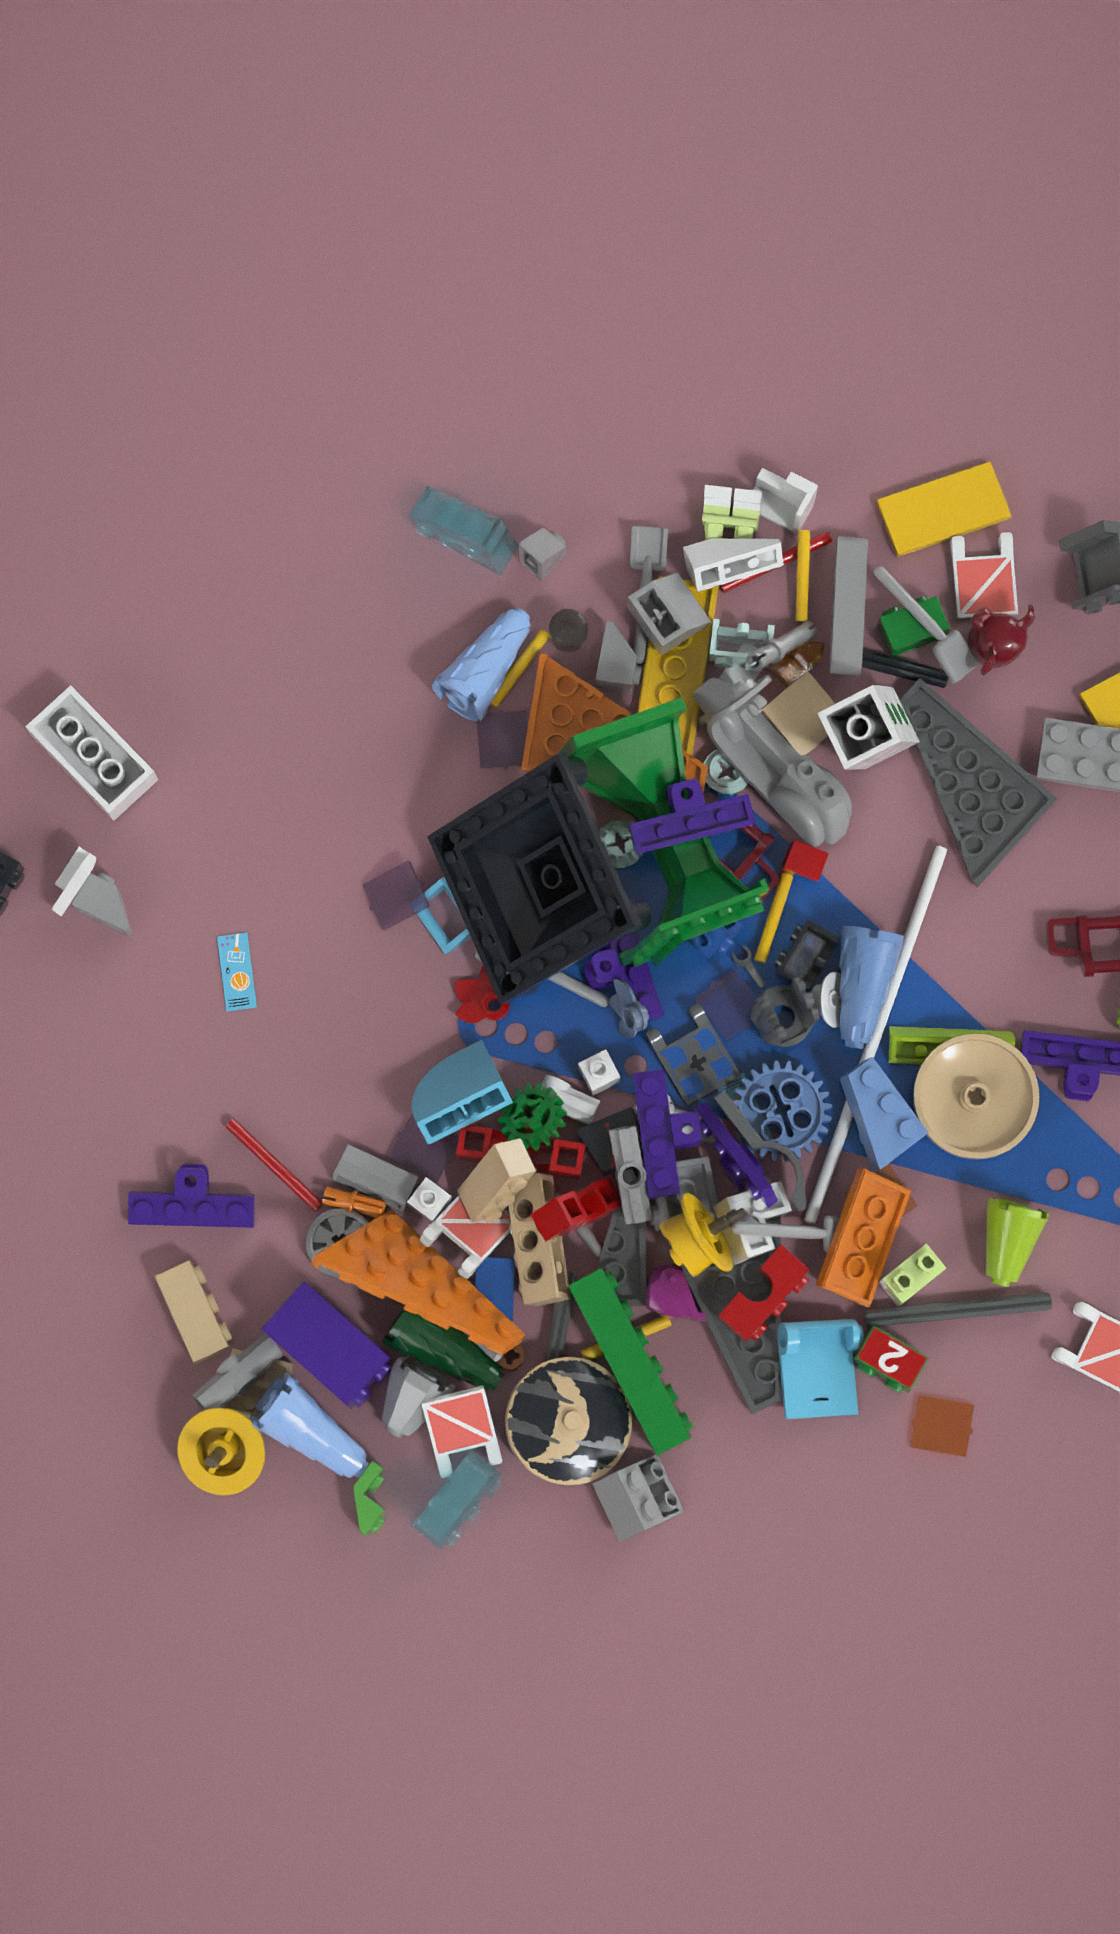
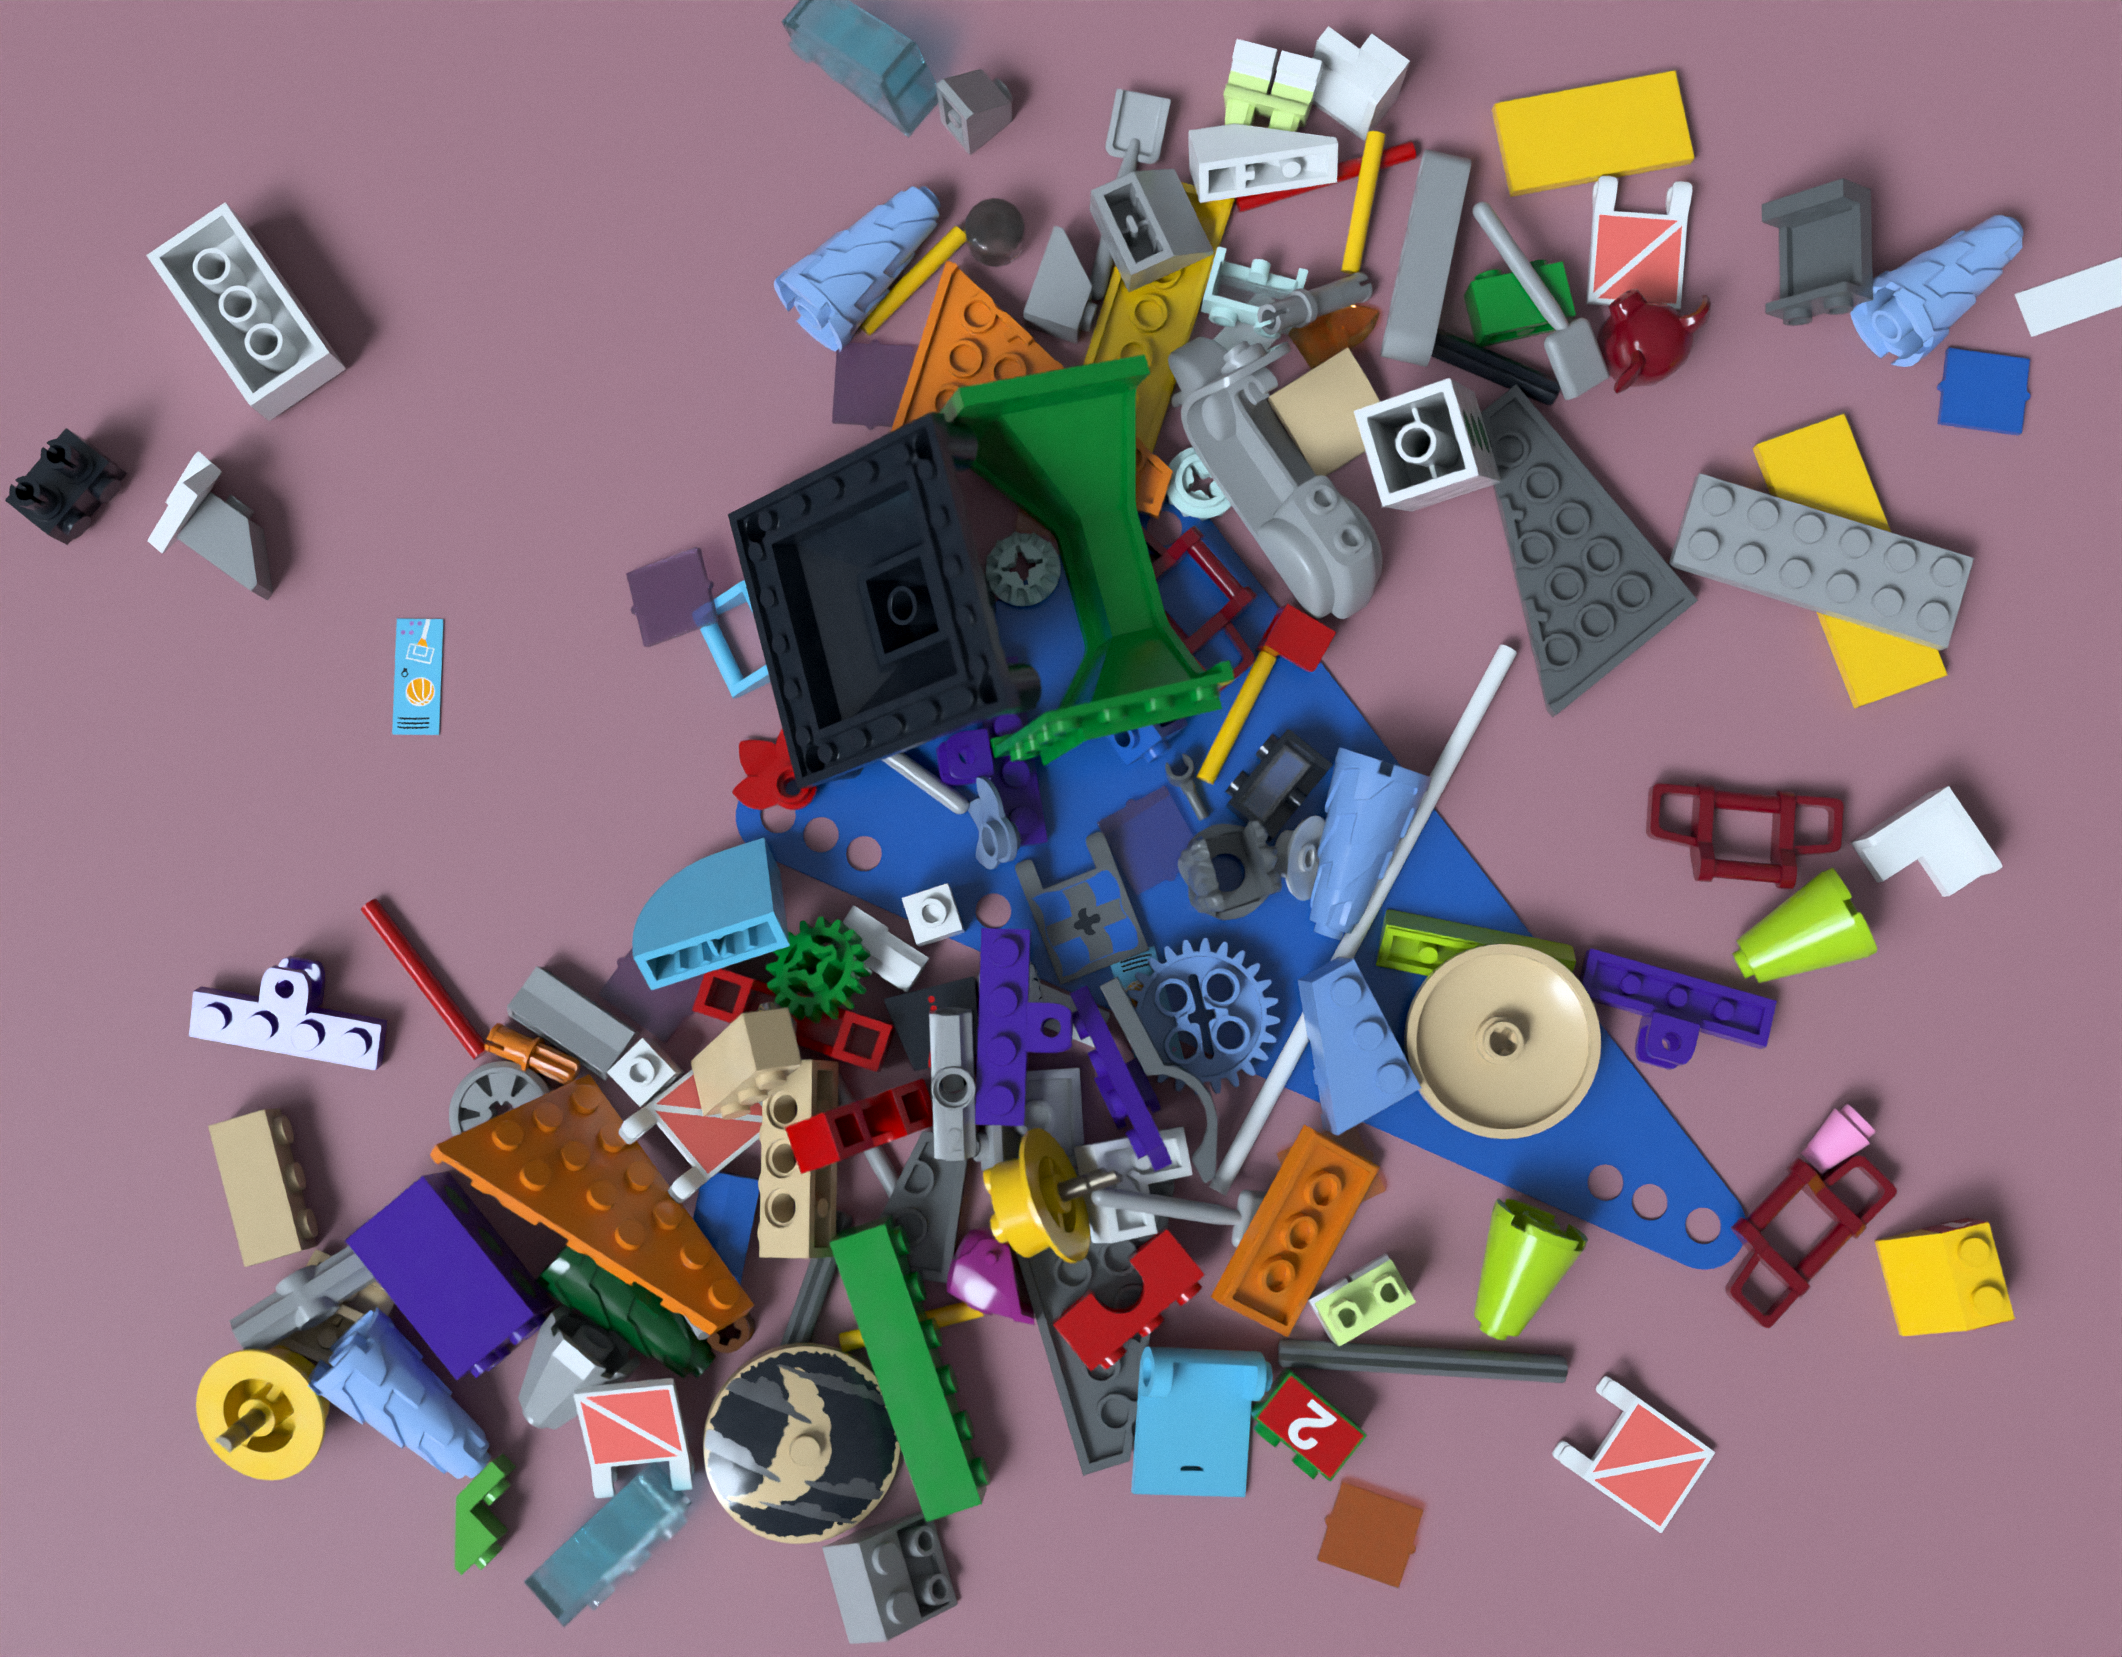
camera: 10 degrees right, 5 degrees up
dark purple plate [627,779,756,855] -> none

